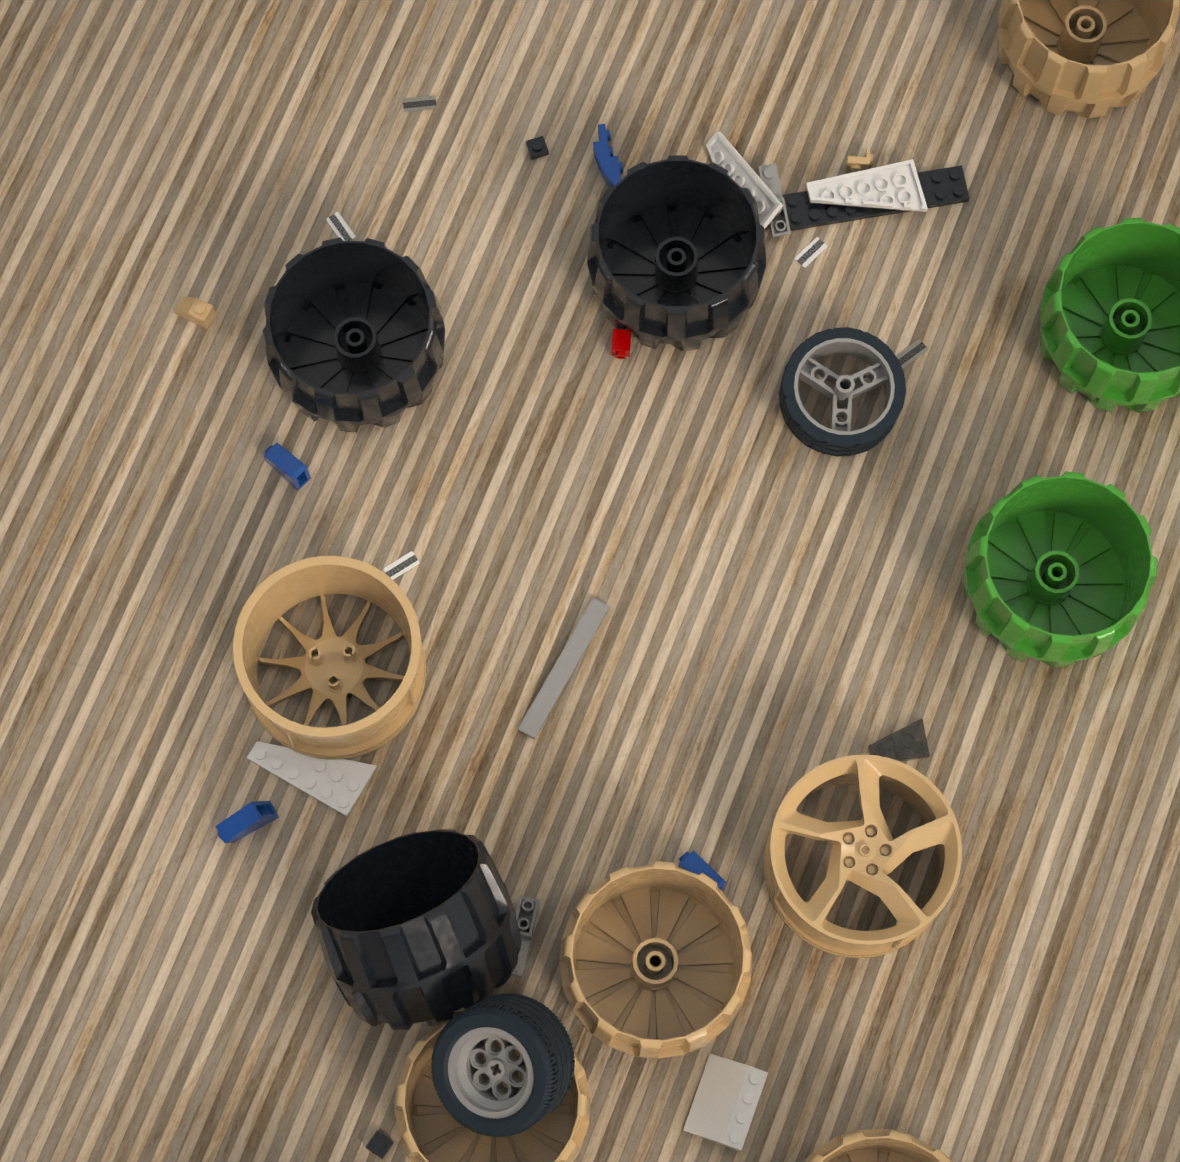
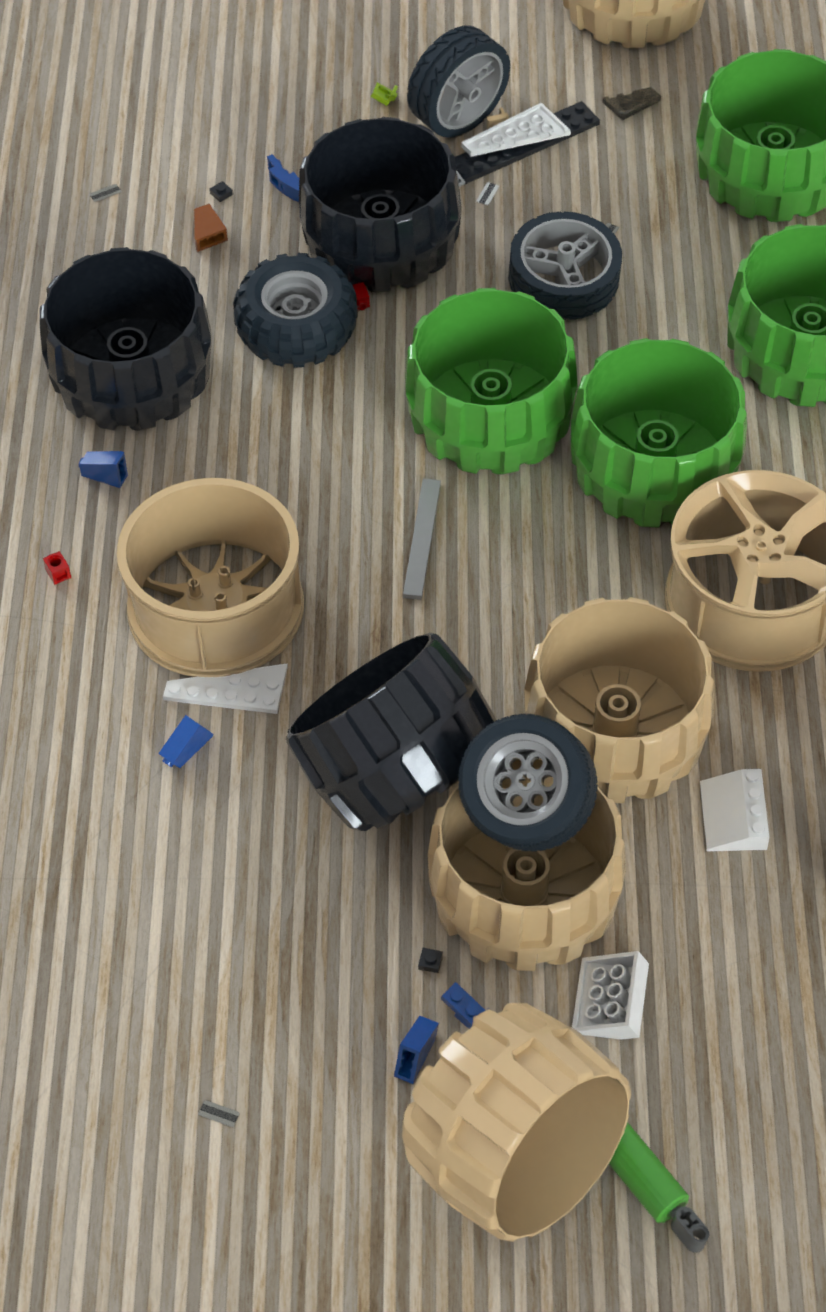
camera: 20 degrees left, 20 degrees down
none -> red brick [43,551,71,585]
none -> dark orange slope [194,204,228,252]
none -> black wheel [233,253,358,368]
none -> lime bracket [371,82,398,106]
none -> bright green wheel [405,288,578,475]
none -> wheel [407,25,511,138]
none -> bright green wheel [571,338,747,528]
none -> clear smoke wing [603,87,661,120]

